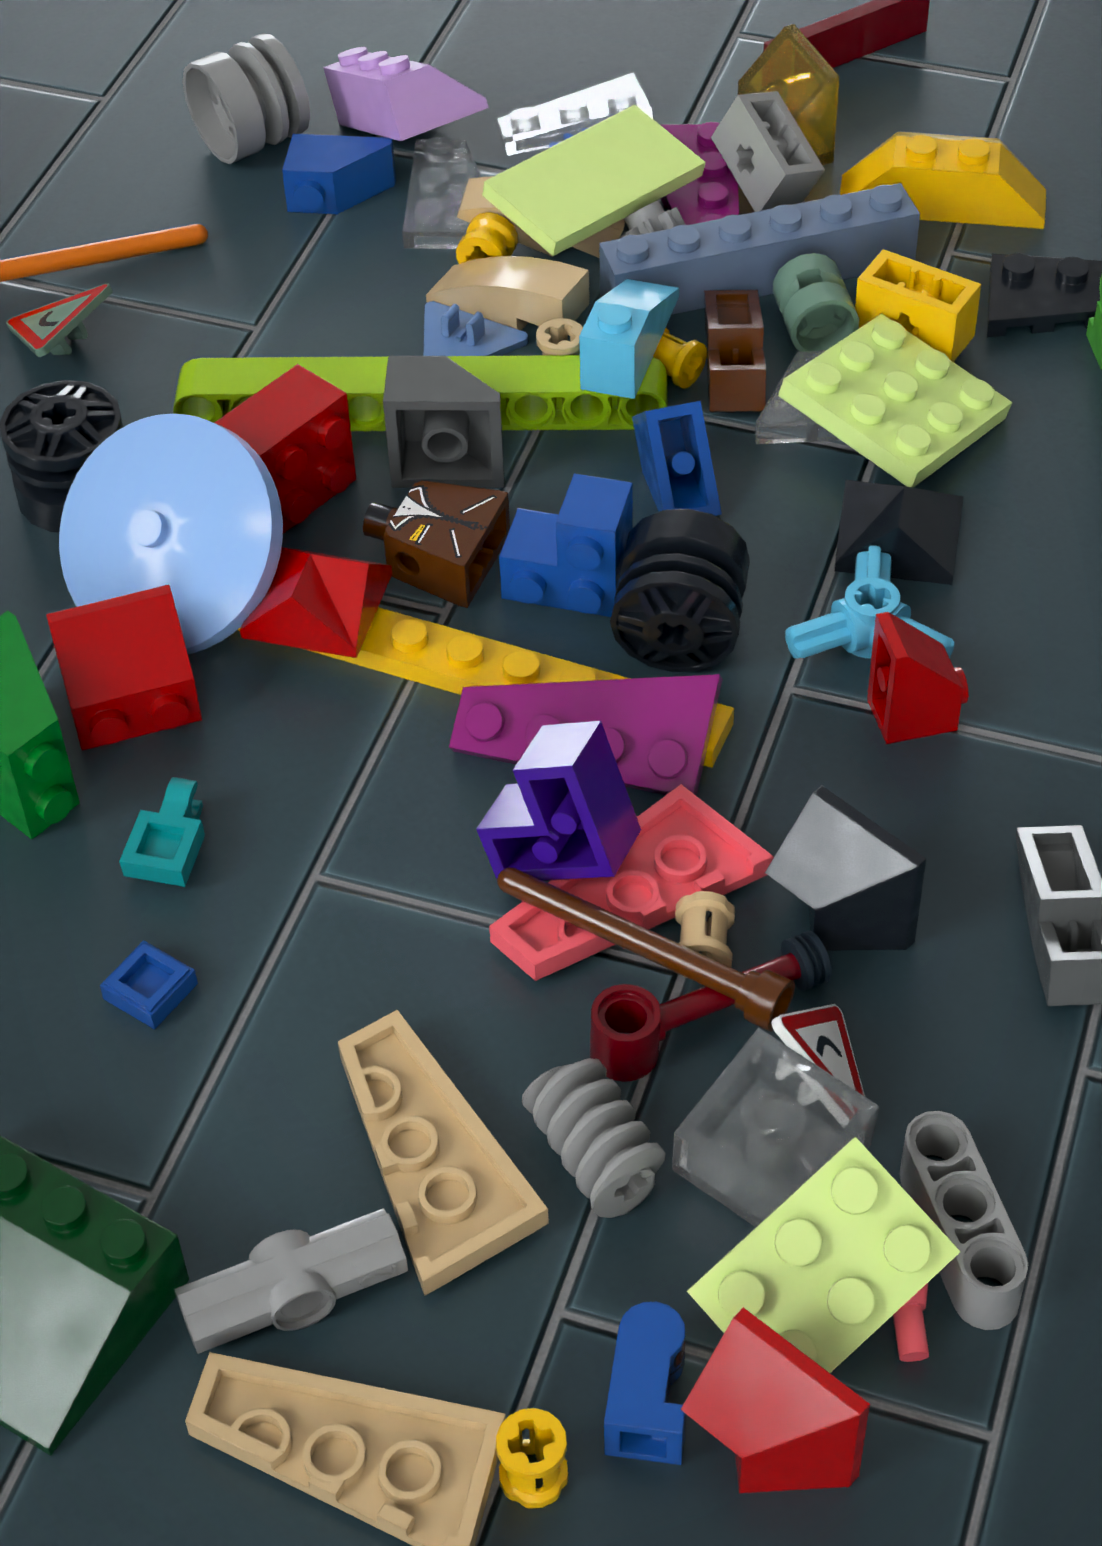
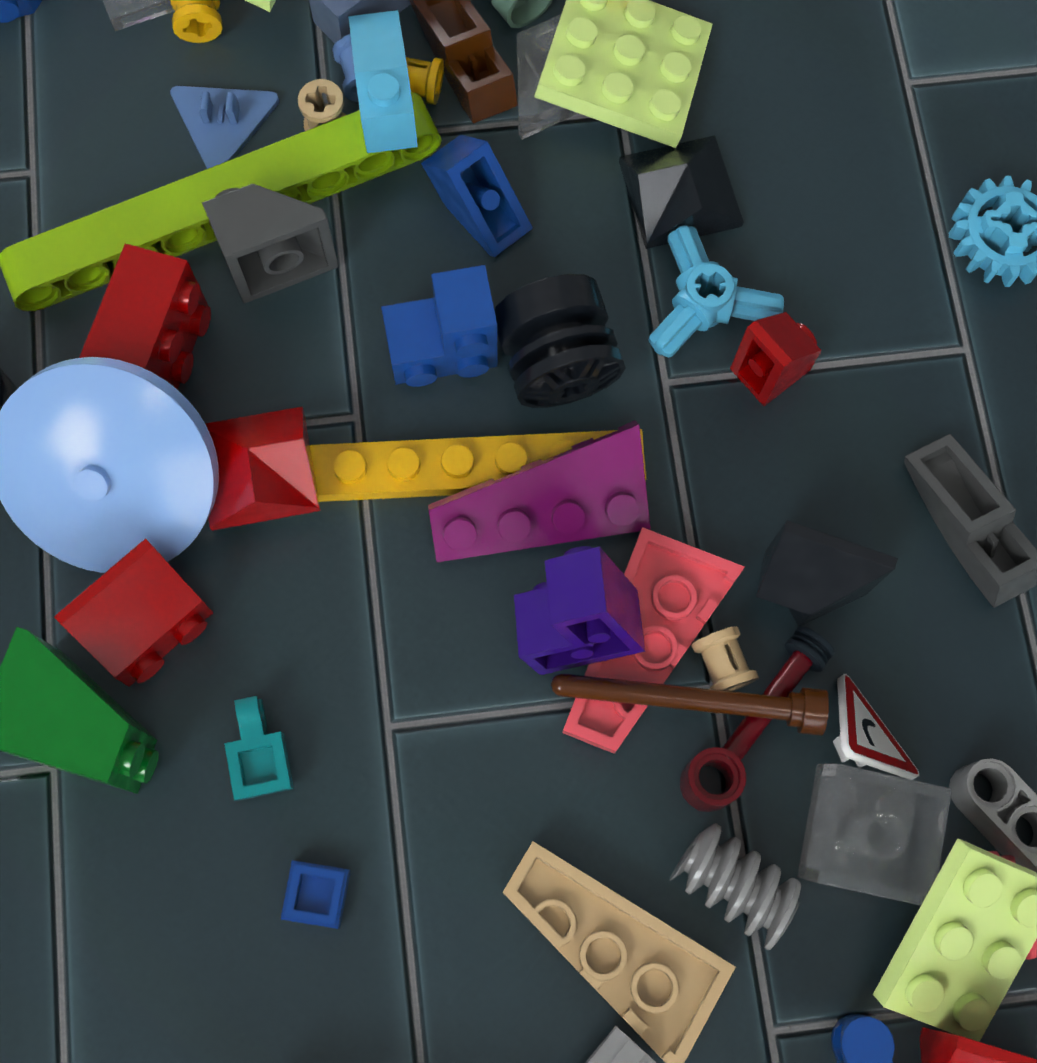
camera: 30 degrees left, 25 degrees up
reddish brown torso [363,481,510,608] -> none
tan slope [426,256,589,330] -> none

